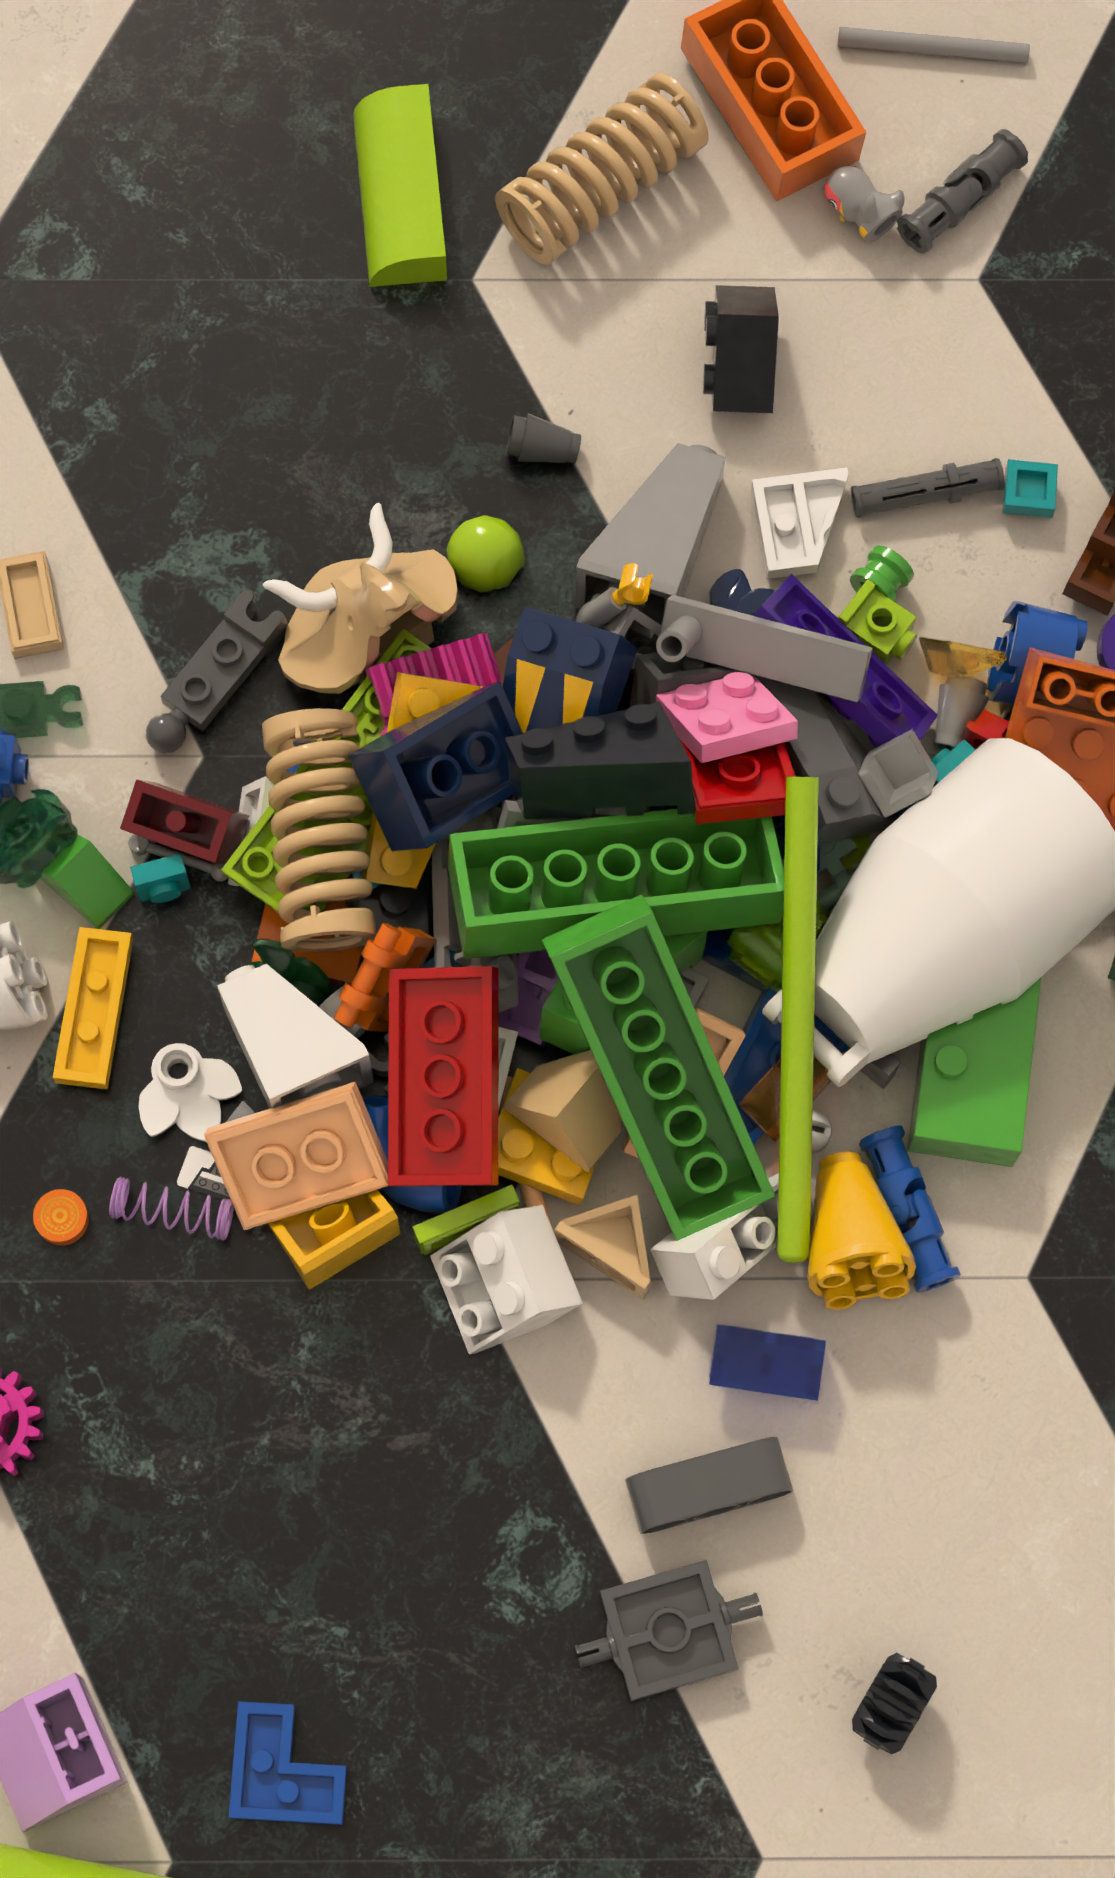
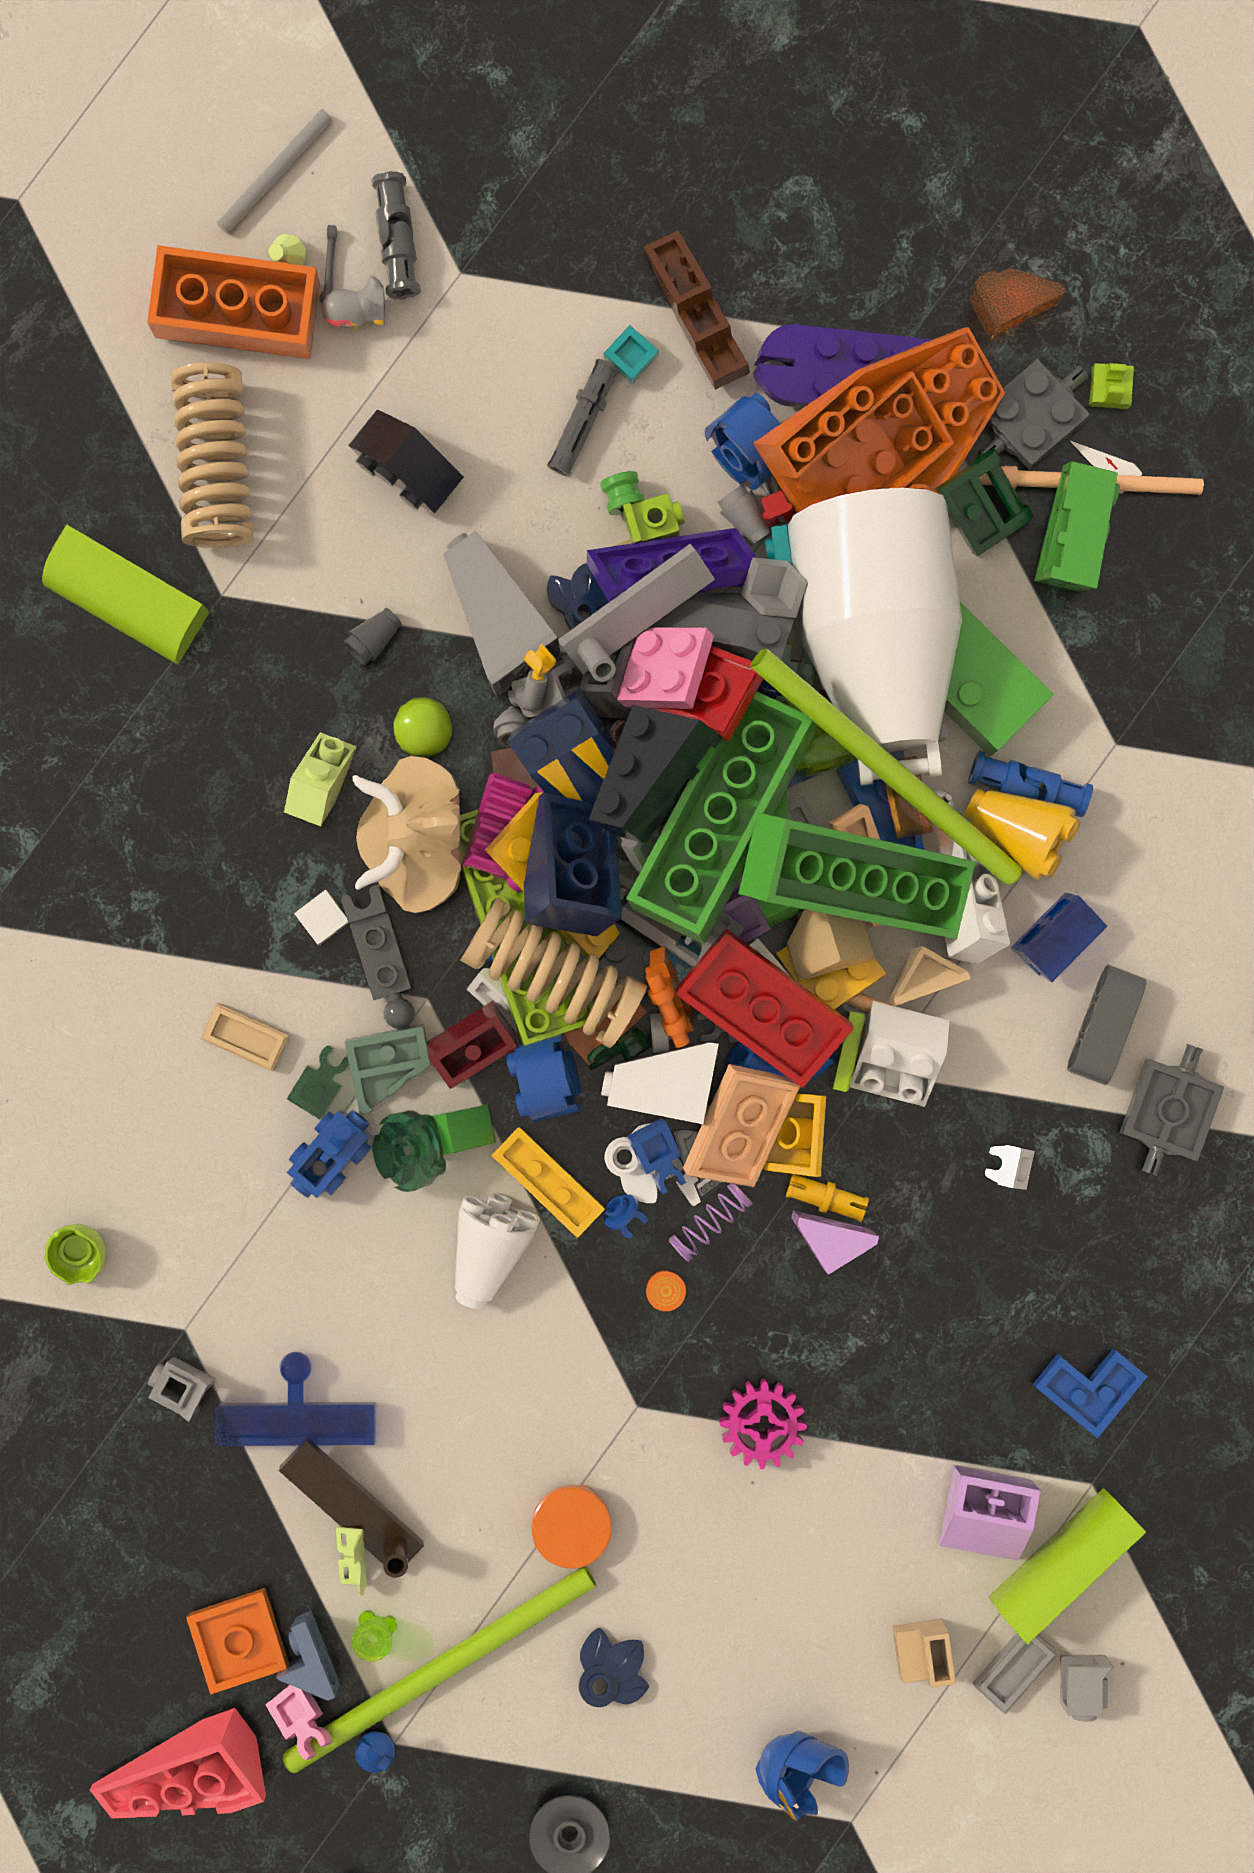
camera: 50 degrees left, 15 degrees up
teal plate [130,853,191,903] -> none
white wing [751,467,848,579] -> none
clear yellow slope [919,637,1007,679] -> none
none -> yellowish green rock [268,234,306,265]
none -> yellowish green slope [284,732,356,826]
none -> white tile [294,890,349,945]
none -> dark grey hinge [319,225,337,305]
none -> sand green wing [345,1024,431,1115]
none -> blue brick [507,1034,583,1122]
none -> blue plate [604,1194,648,1239]
none -> blue plate [627,1118,686,1195]
none -> yellow pin [786,1174,869,1222]
none -> lavender slope [791,1210,879,1275]
none -> white tile [985,1145,1035,1190]

